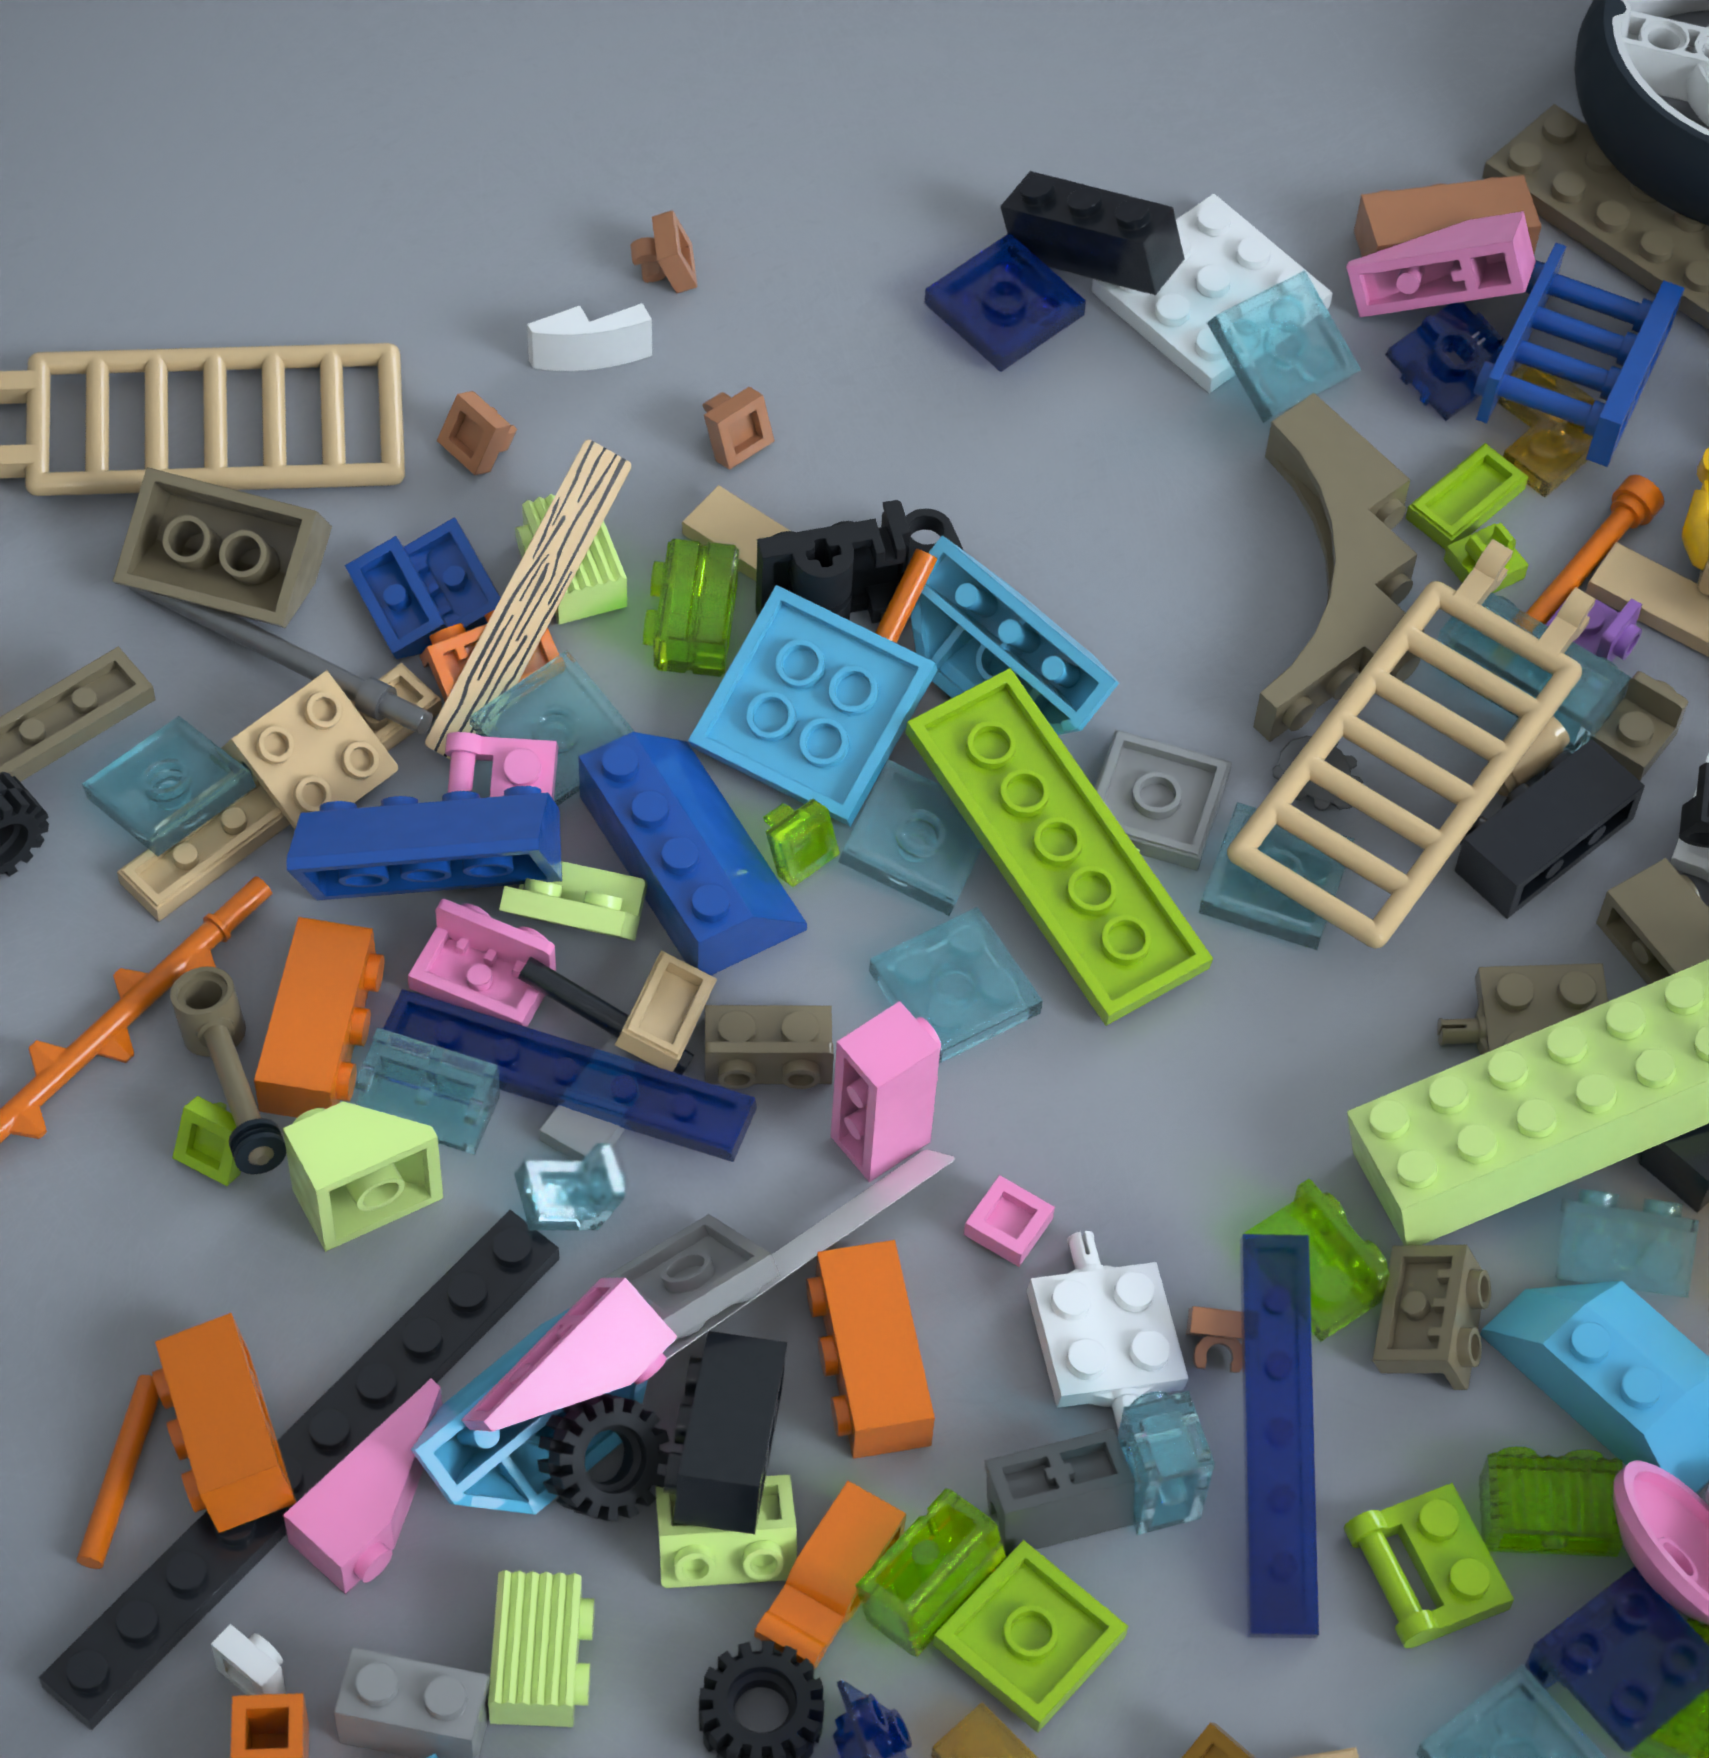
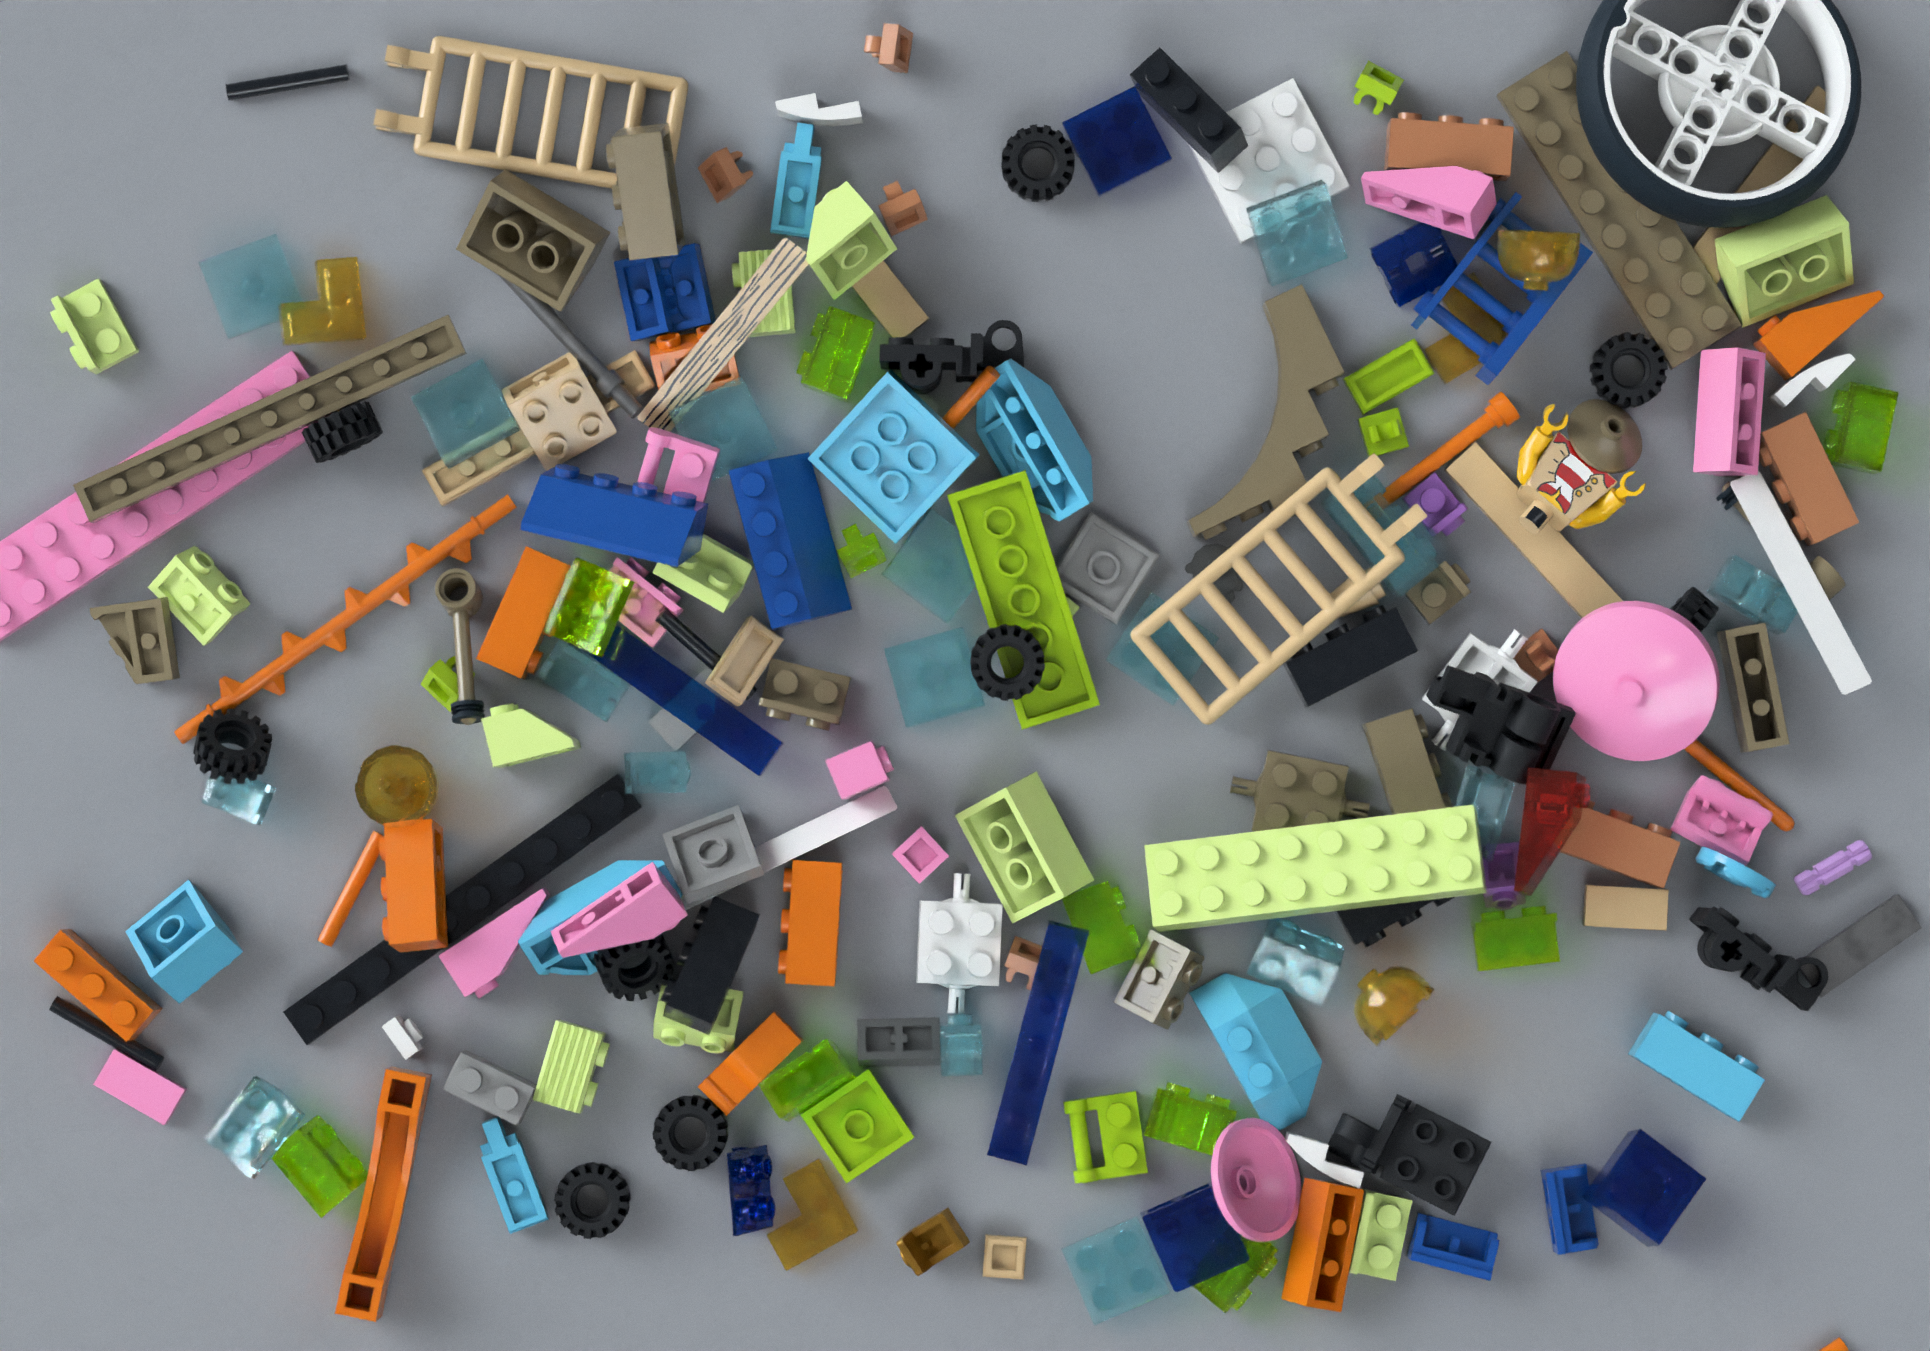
camera: 20 degrees right, 30 degrees up
none -> clear yellow cylinder [355,745,439,829]
none -> clear neon green bracket [544,557,634,657]
none -> dark tan brick [606,123,685,261]
none -> medium azure hinge [770,122,822,239]
none -> yellowish green slope [806,181,897,300]
none -> yellowish green slope [955,771,1094,923]
none -> black tyre [970,624,1045,701]
none -> black tyre [1001,124,1075,202]
none -> lime tile [1354,60,1404,115]
none -> clear yellow cylinder [1497,229,1580,290]

